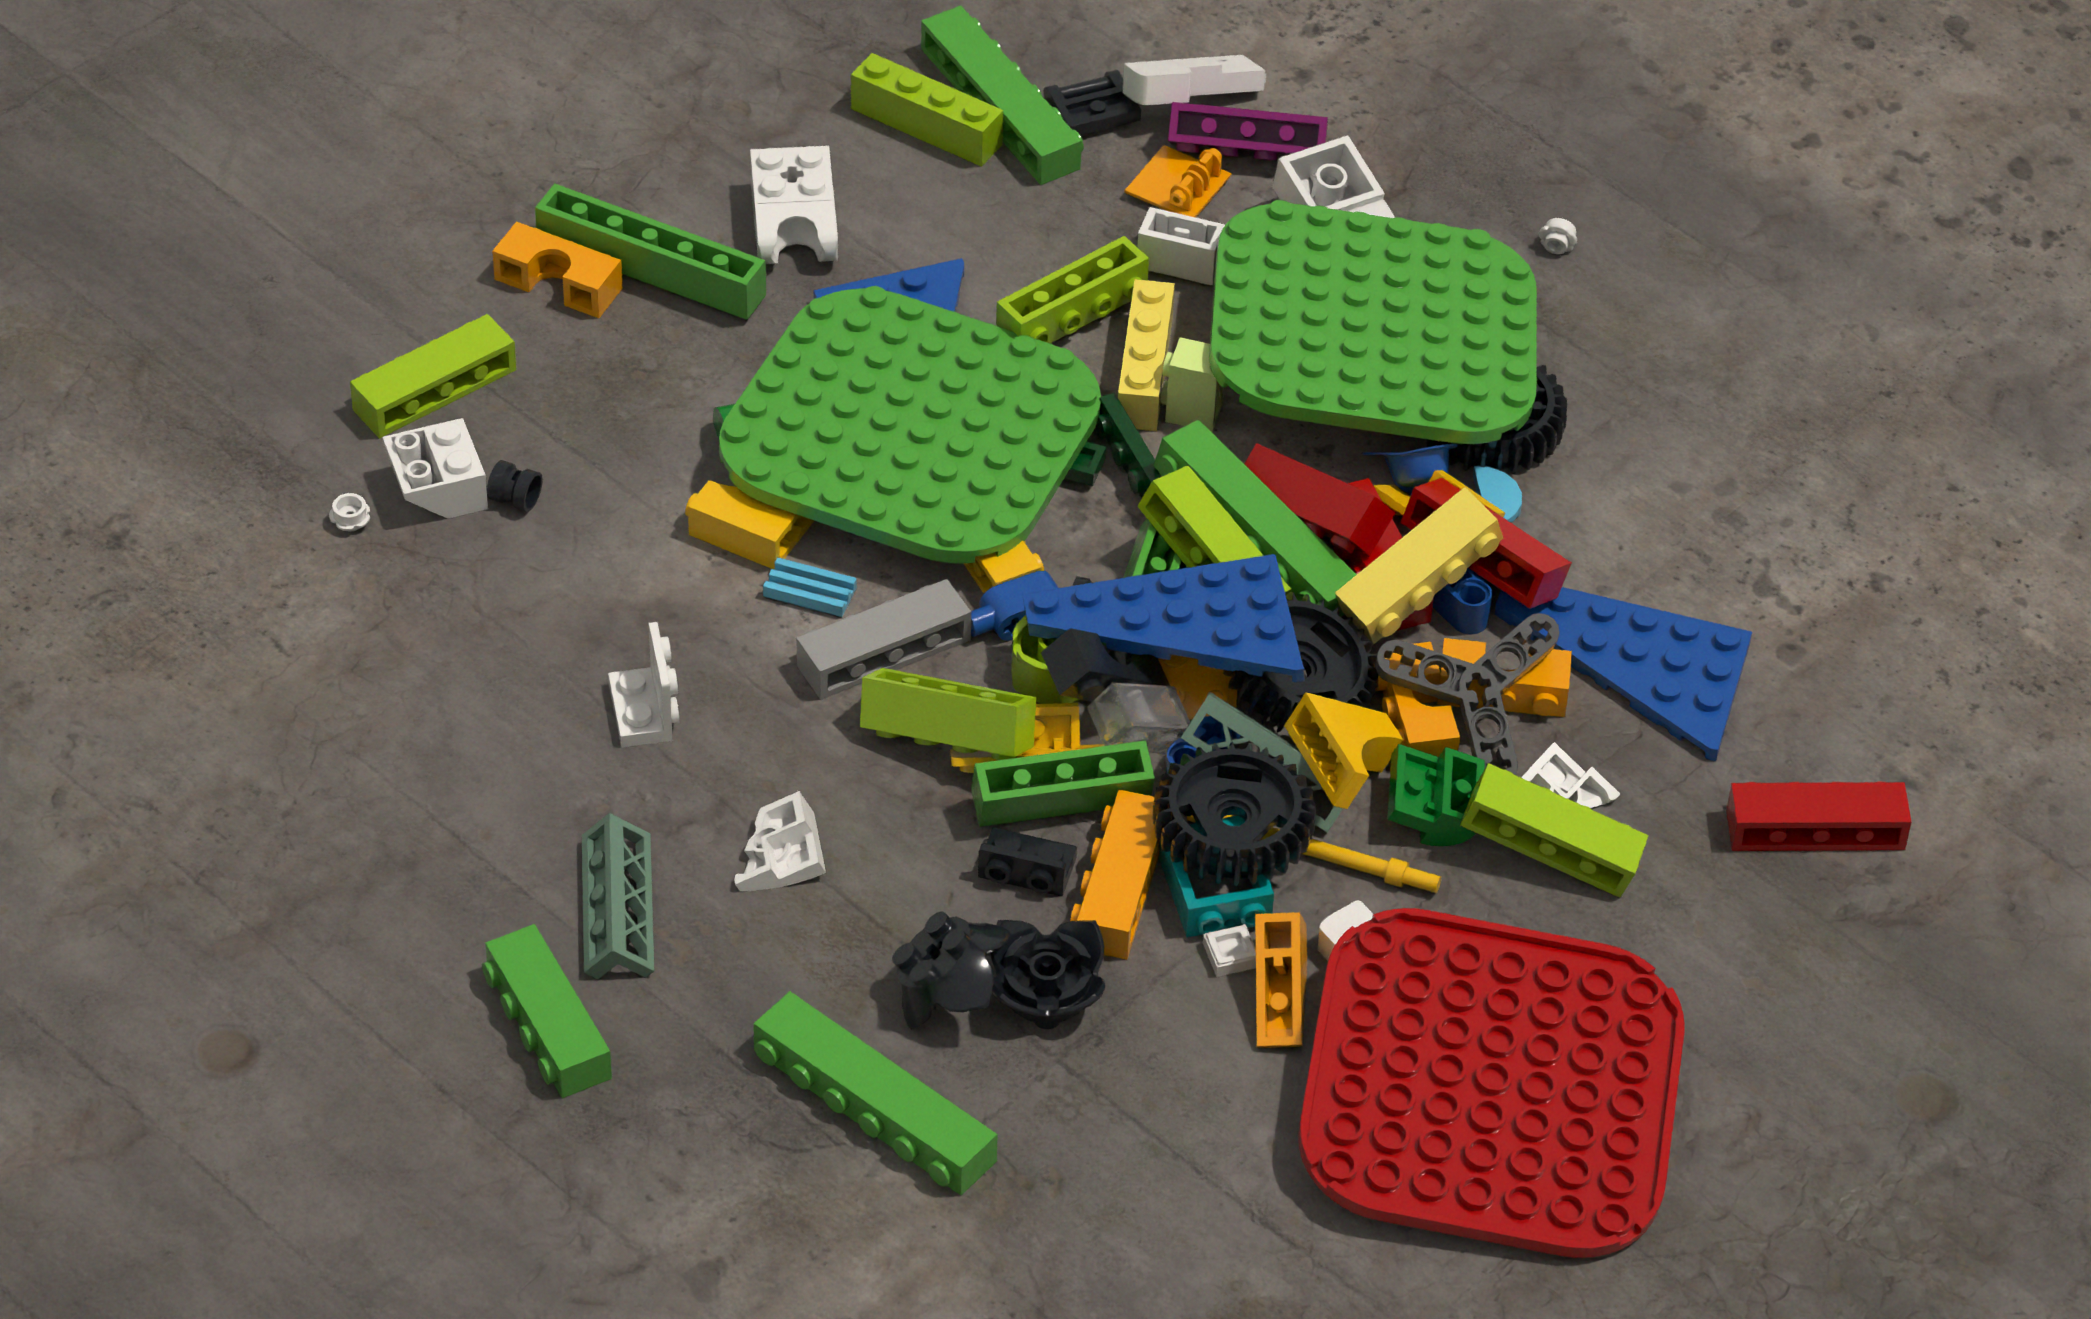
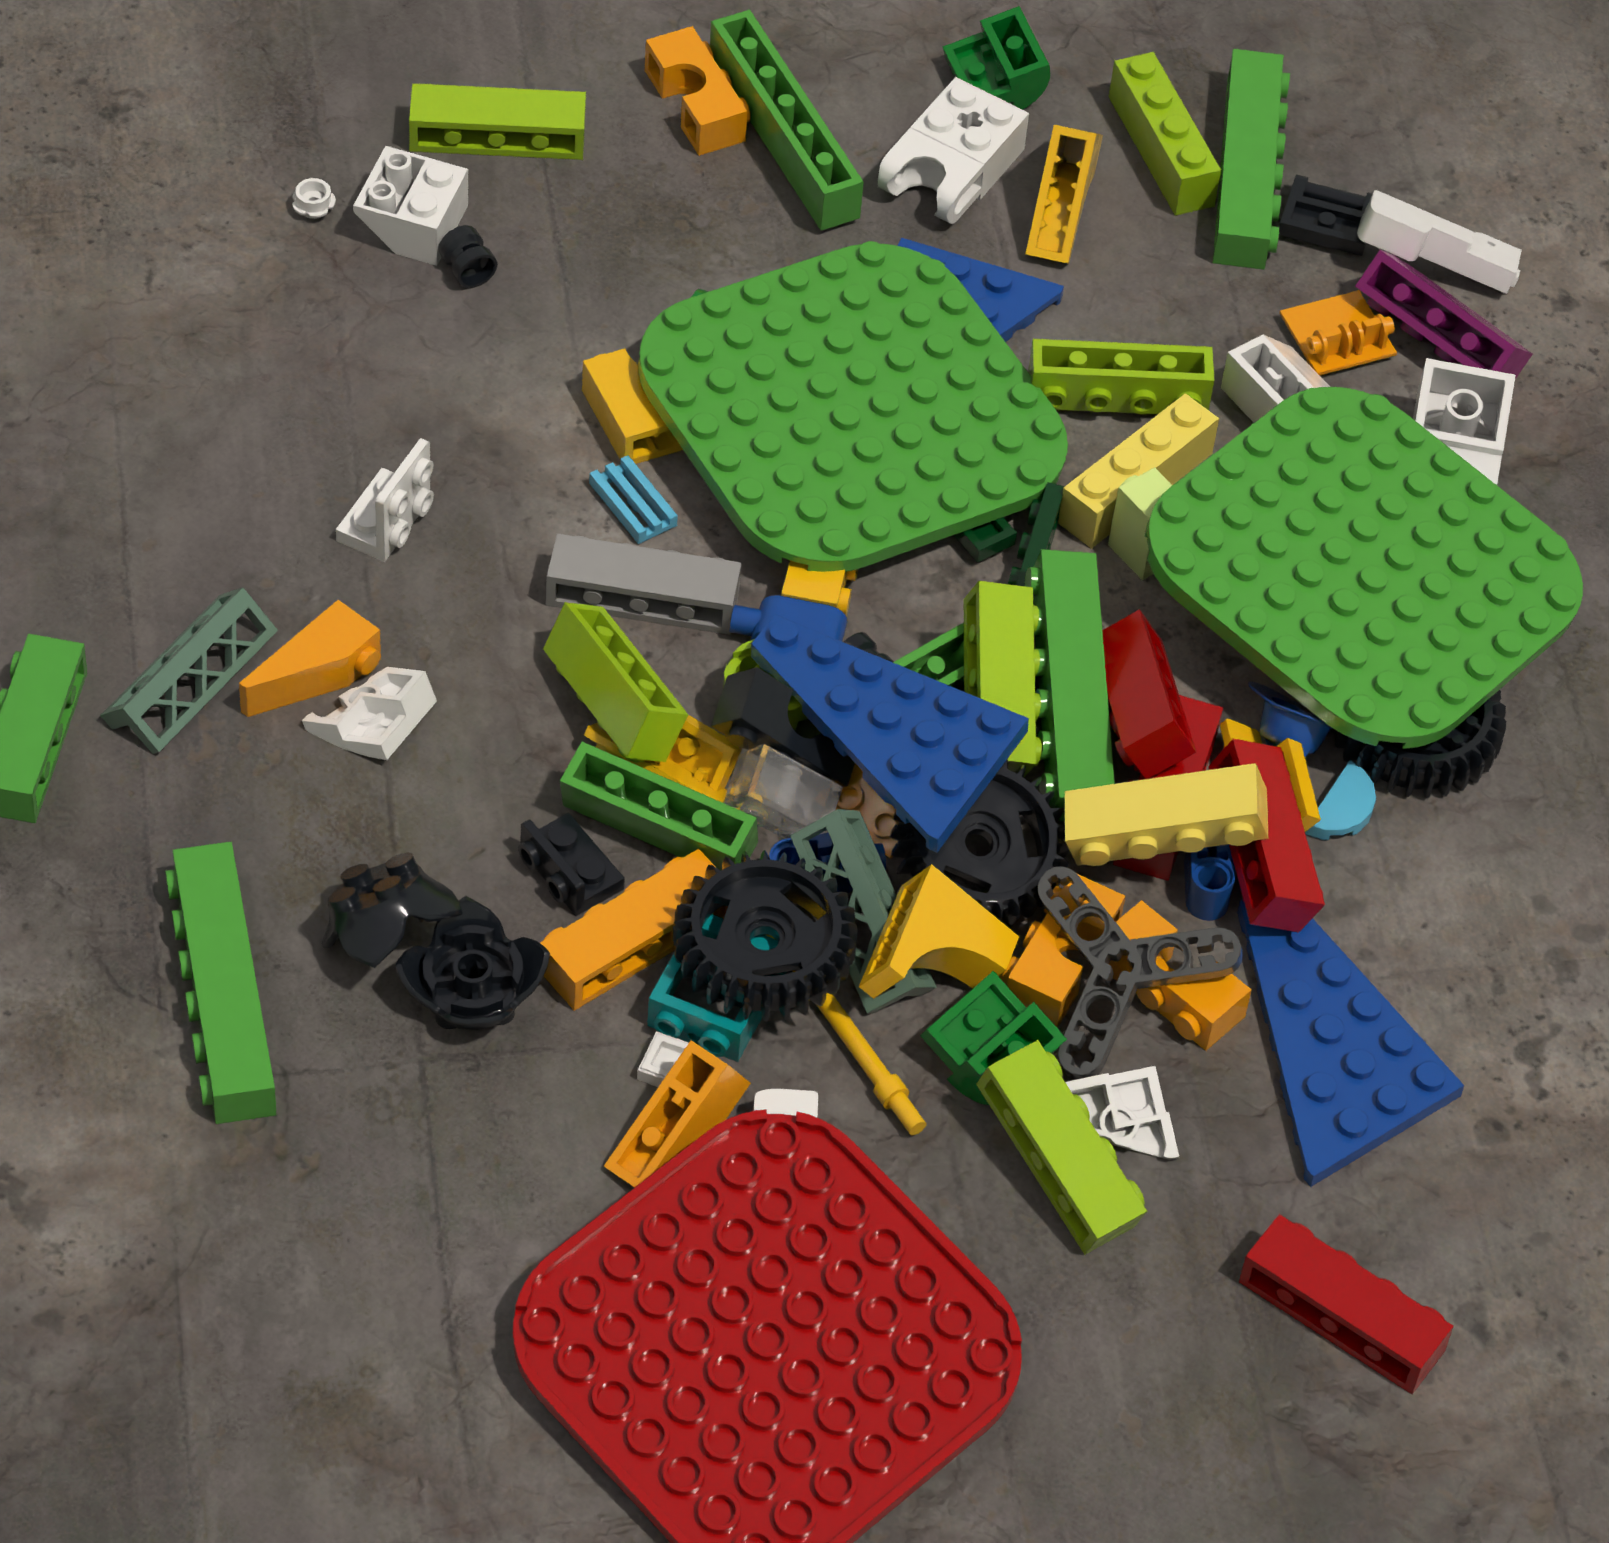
camera: 35 degrees right, 5 degrees up
none -> light orange slope [239,600,381,717]
none -> green brick [942,6,1050,110]
none -> yellow arch [1025,125,1103,264]

